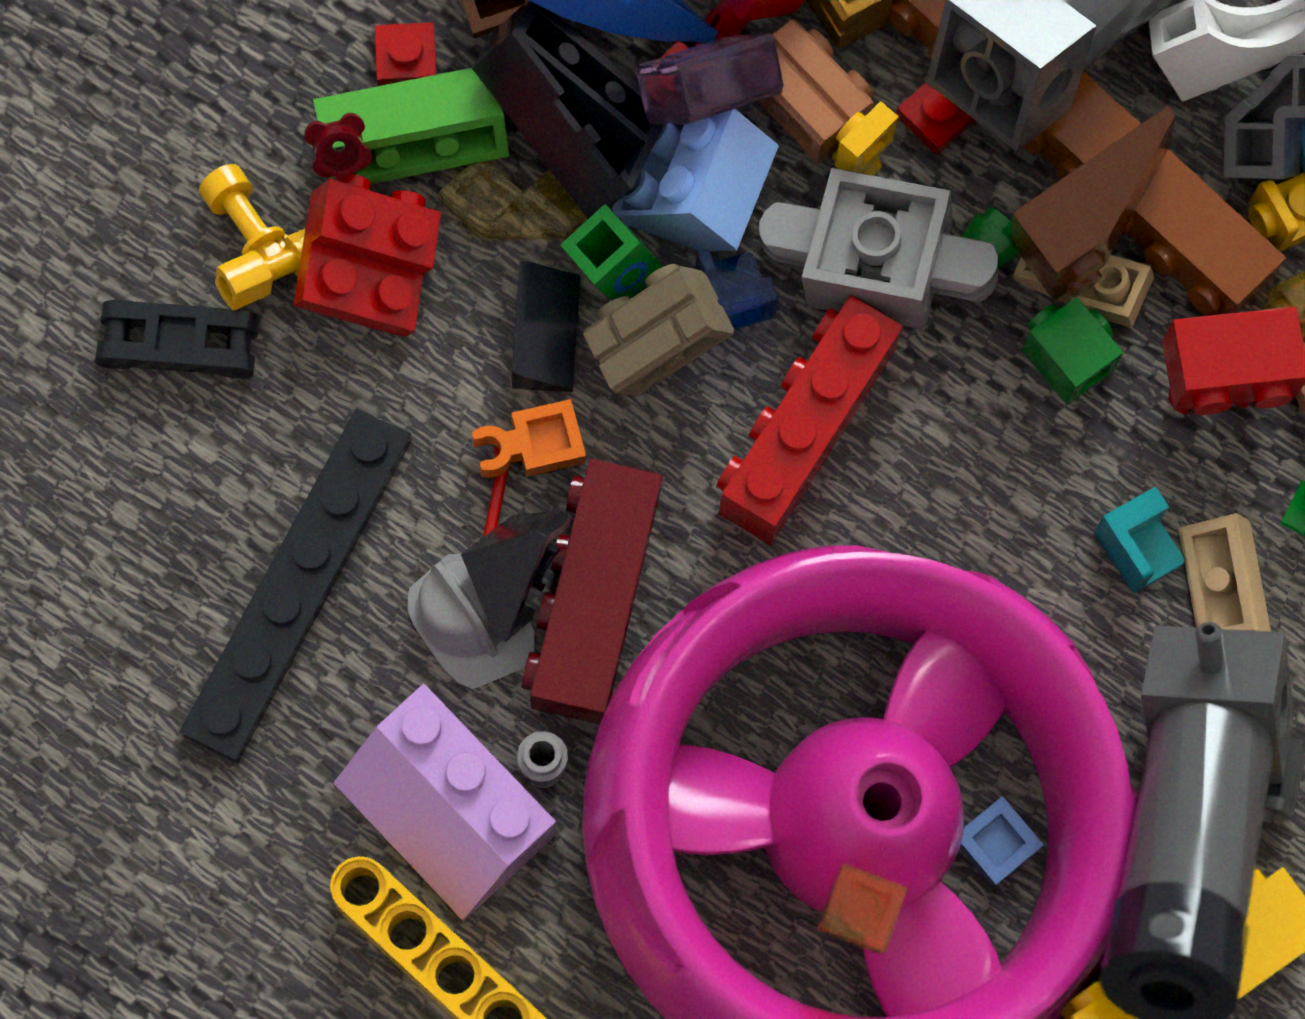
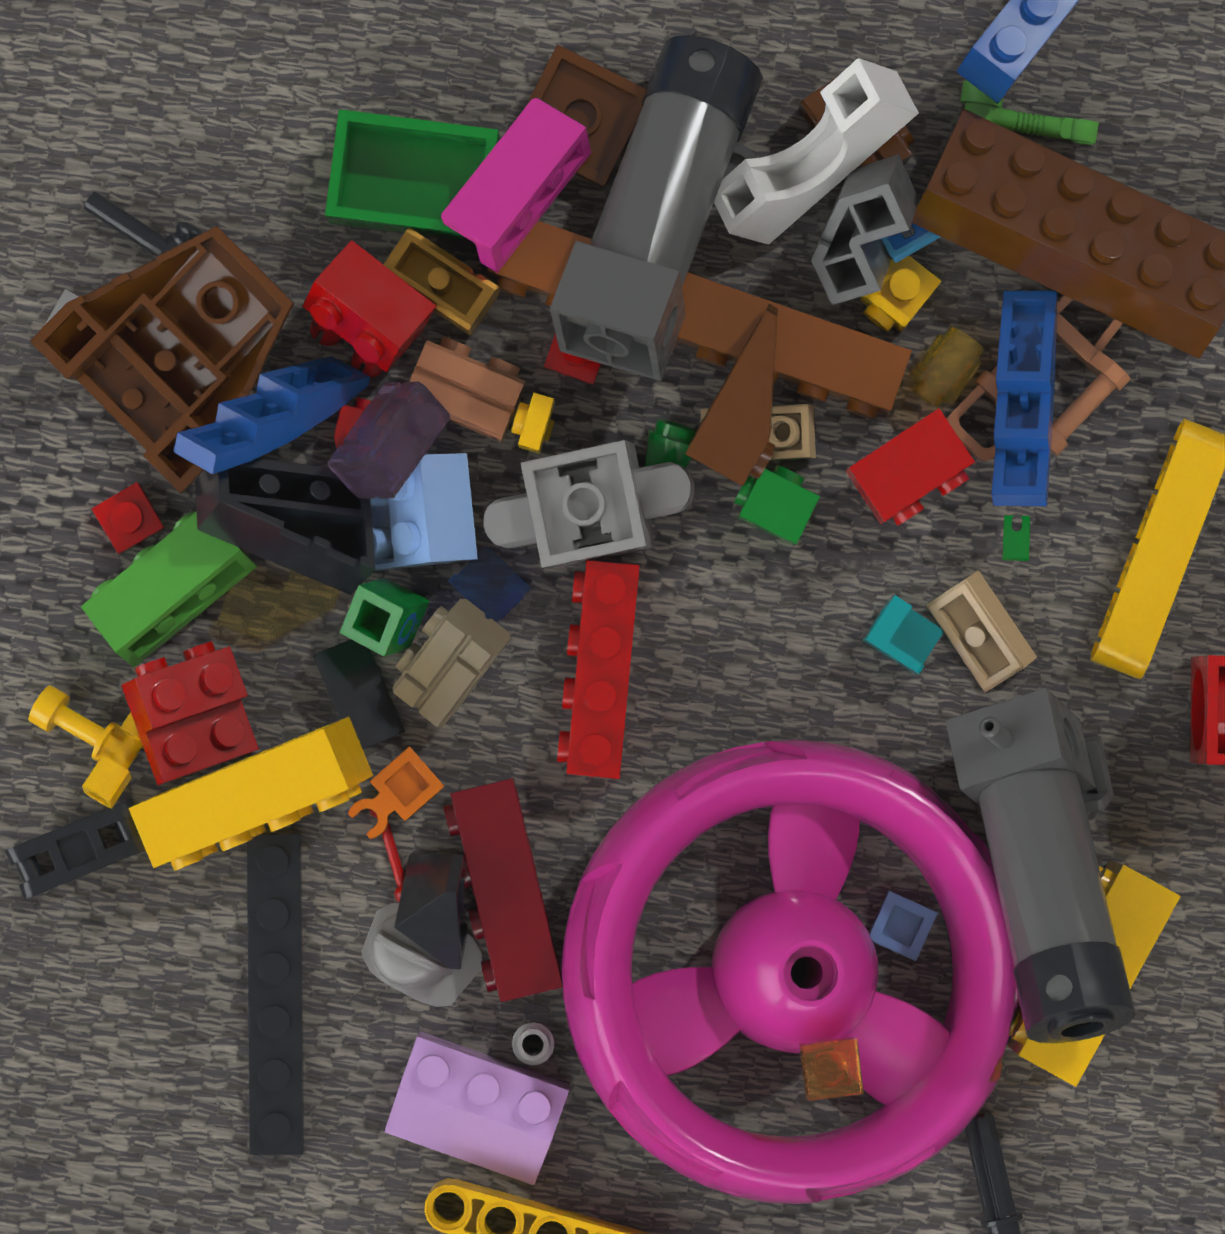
camera: 20 degrees left, 15 degrees up
dark red plate [304,113,372,178] -> none
none -> yellow brick [129,716,374,871]

